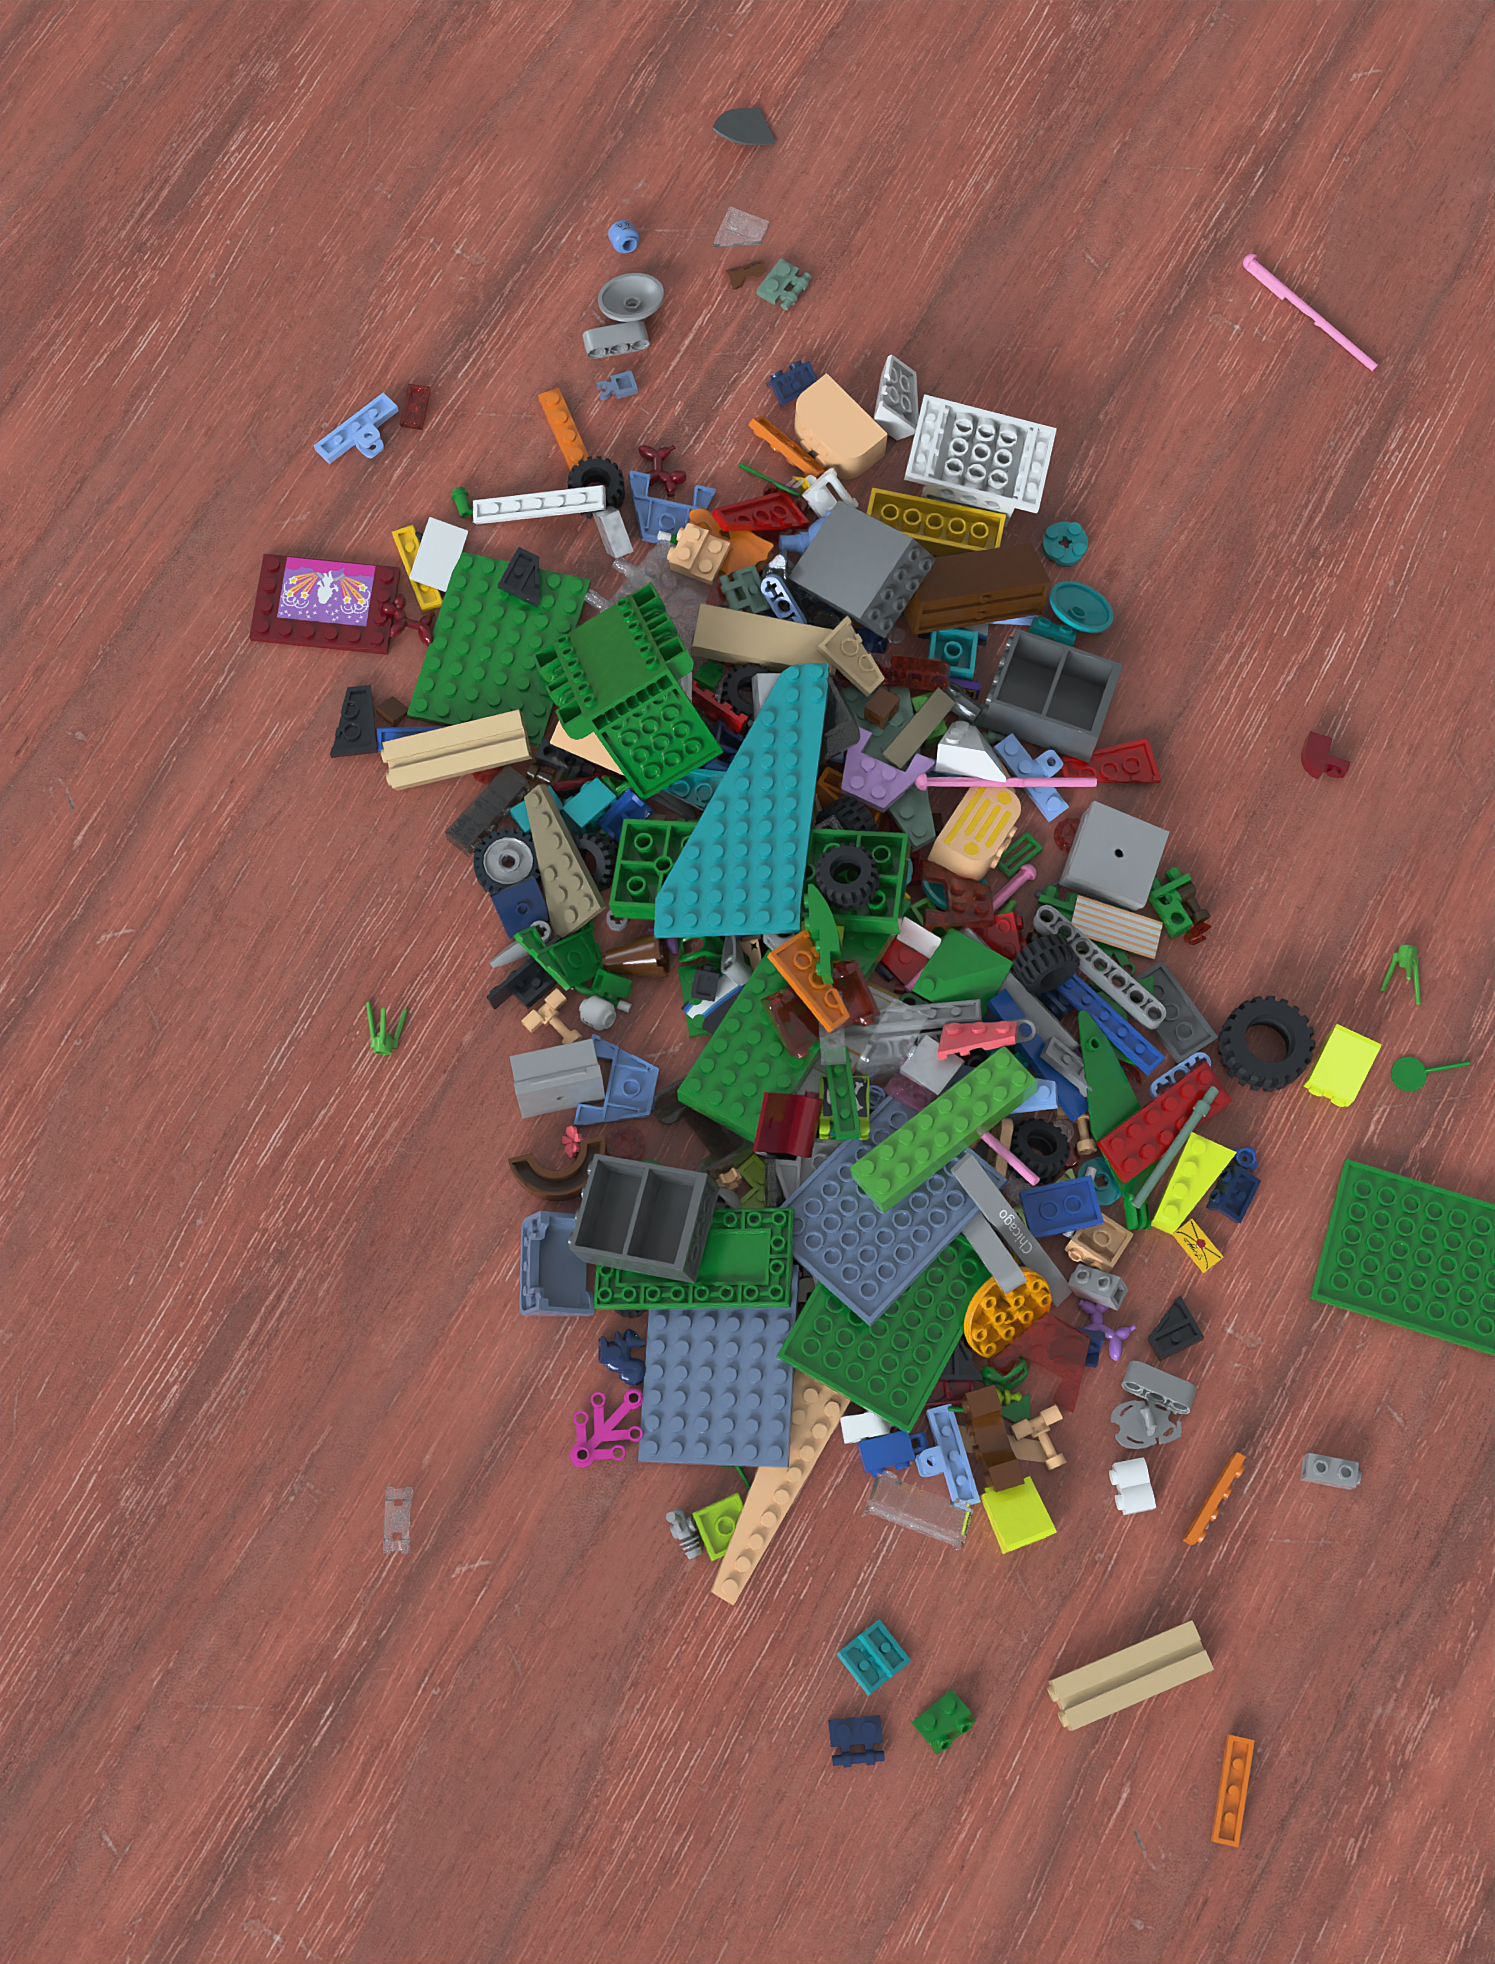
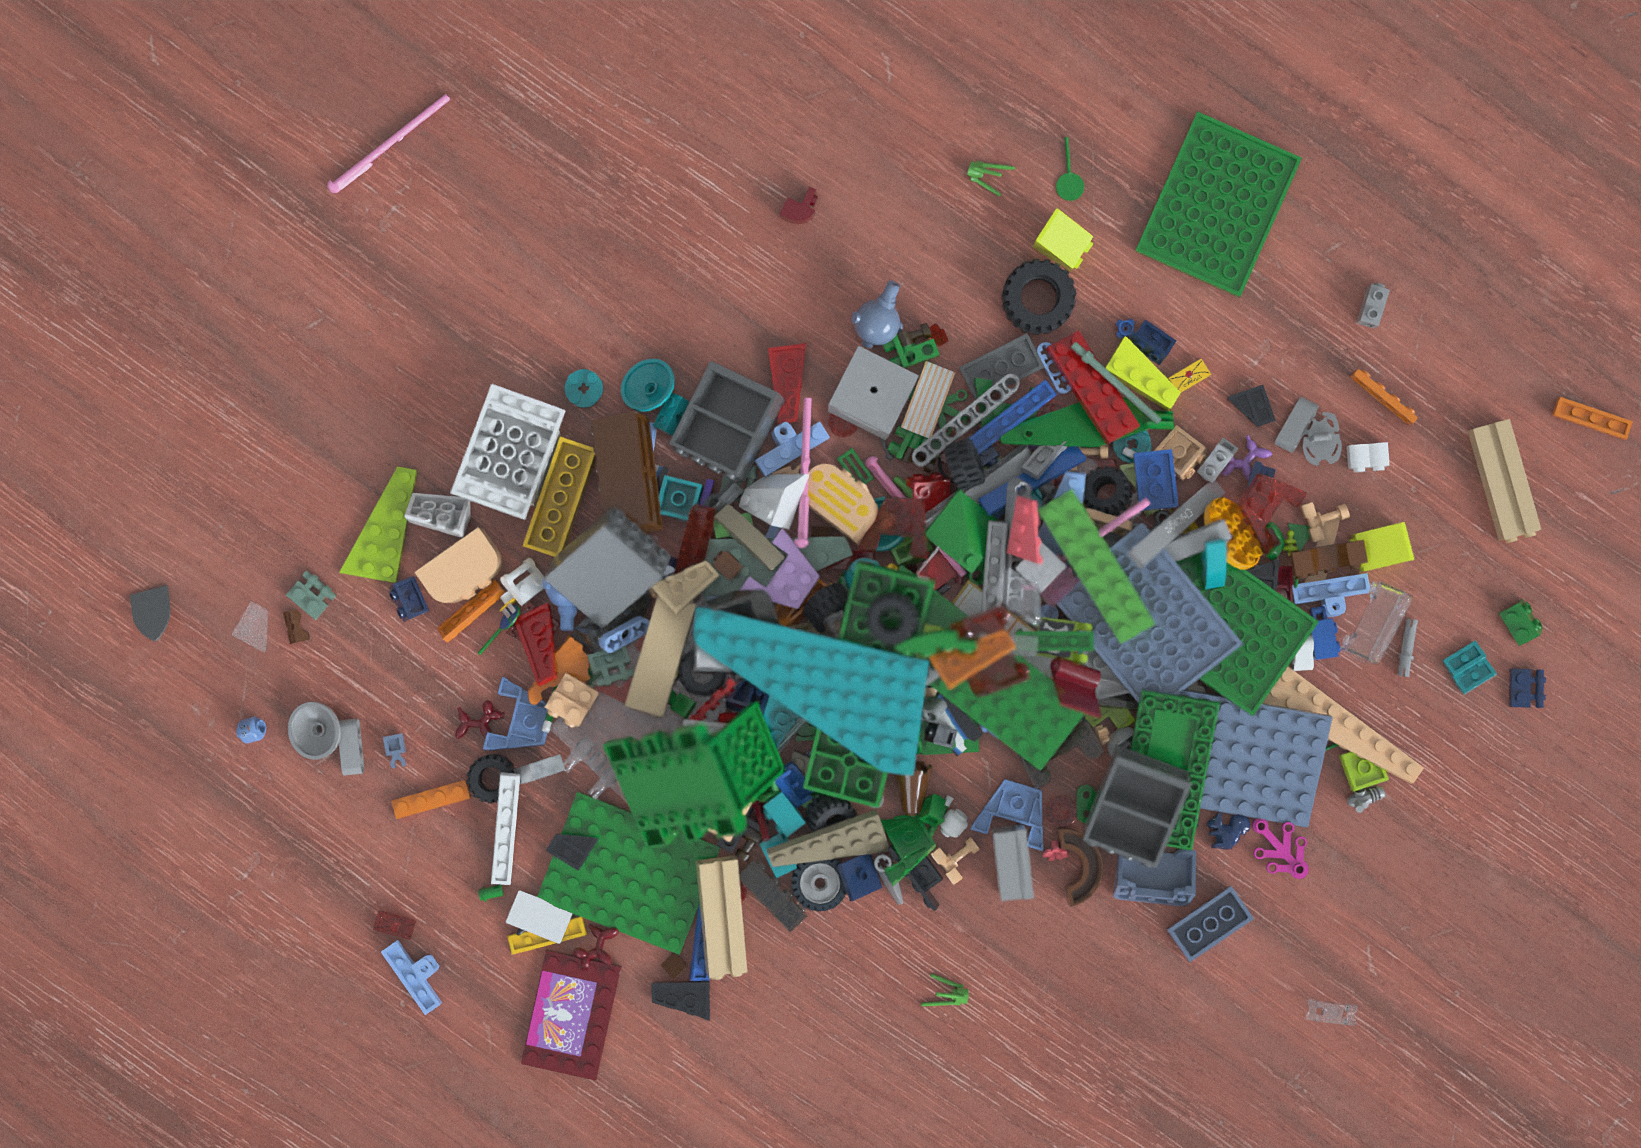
camera: 80 degrees left, 15 degrees up
none -> lime wing [339,467,418,583]
none -> sand blue piece [851,280,903,348]
none -> sand blue brick [1166,886,1254,962]
none -> teal slope [1202,538,1226,589]
none -> light grey pin [1397,618,1418,677]

